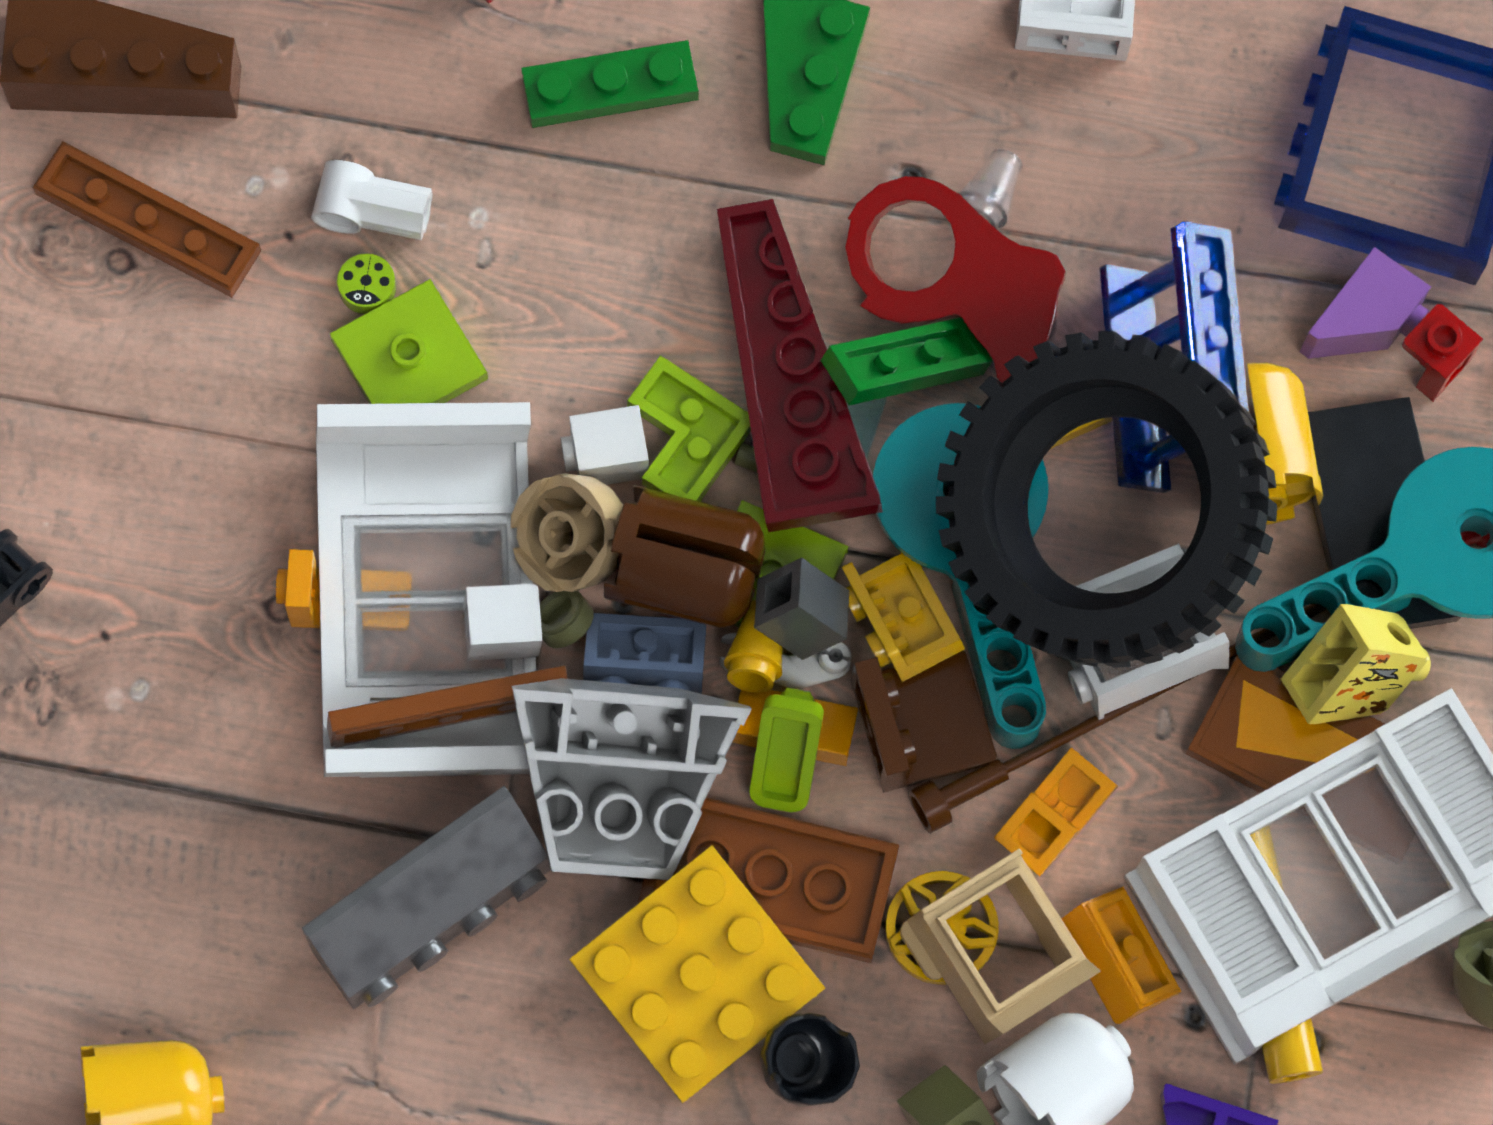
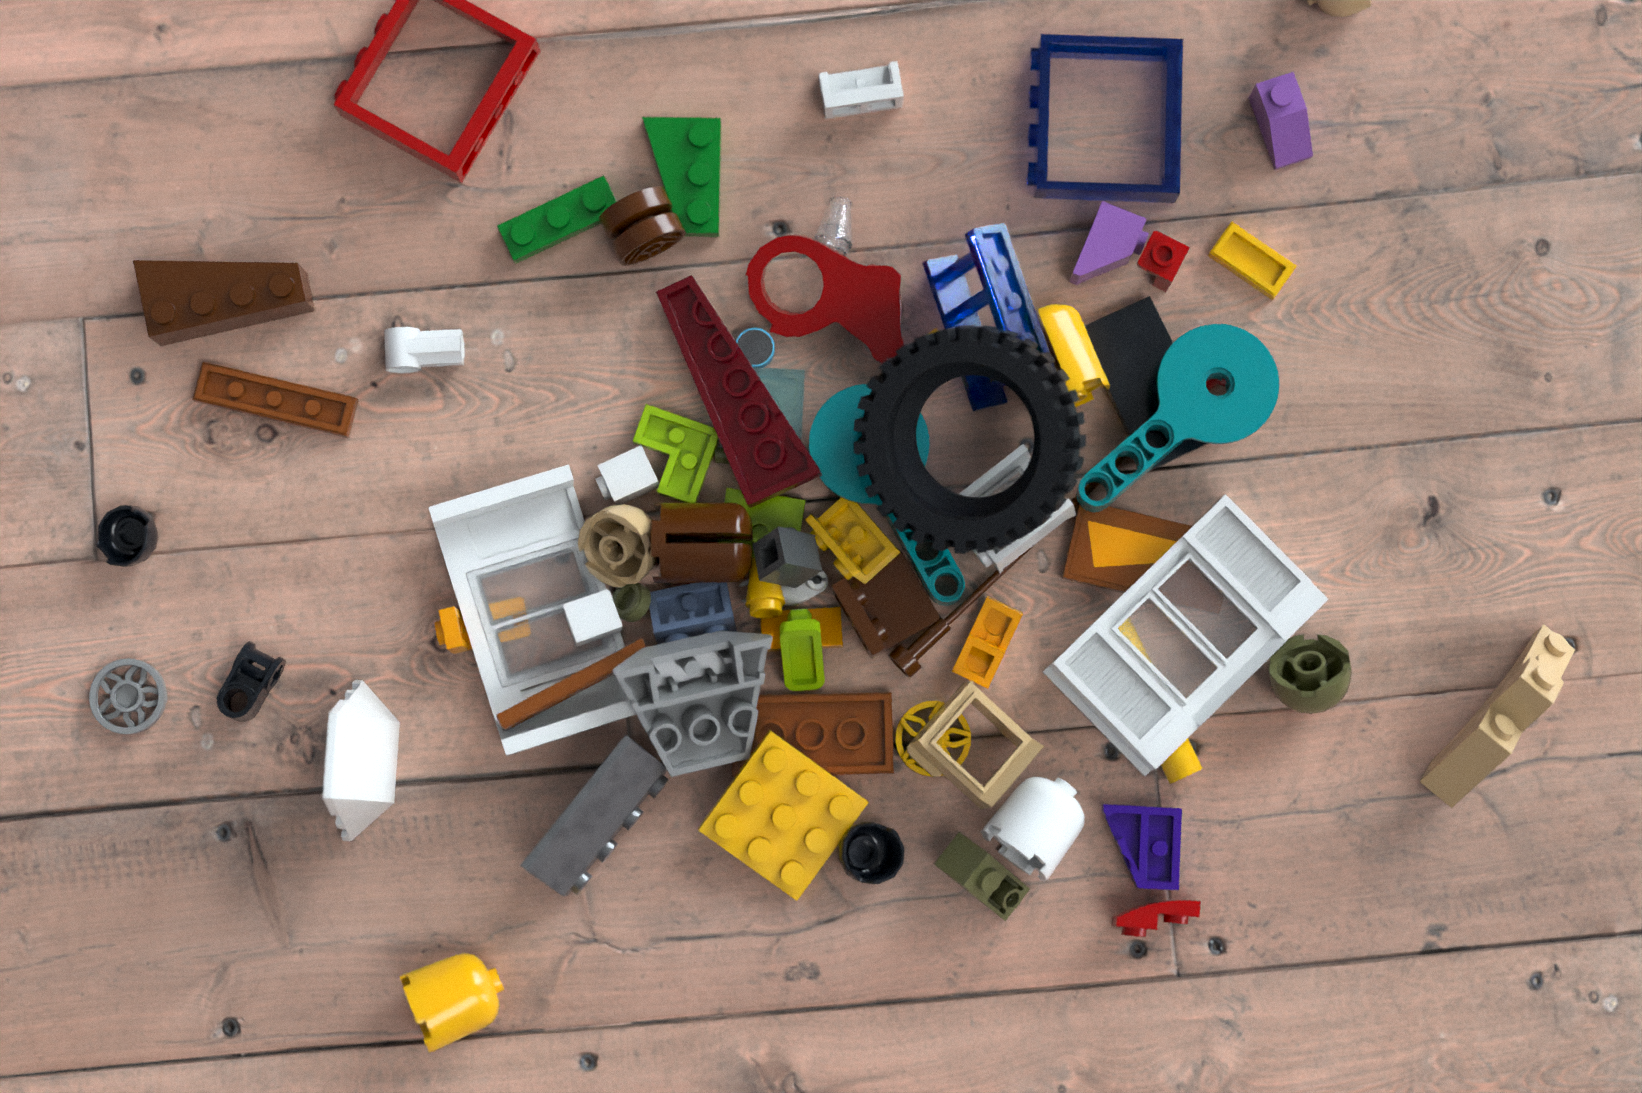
camera: 10 degrees left, 10 degrees up
lime plate [330,279,488,404] -> none
lime tile [337,254,396,314] -> none
green plate [821,317,993,406] -> none
light orange slope [1061,886,1182,1024] -> none
light yellow torso [1281,604,1431,724] -> none
none -> white wedge [323,680,400,841]
none -> reddish brown wheel [599,186,686,266]
none -> tile [736,328,775,369]

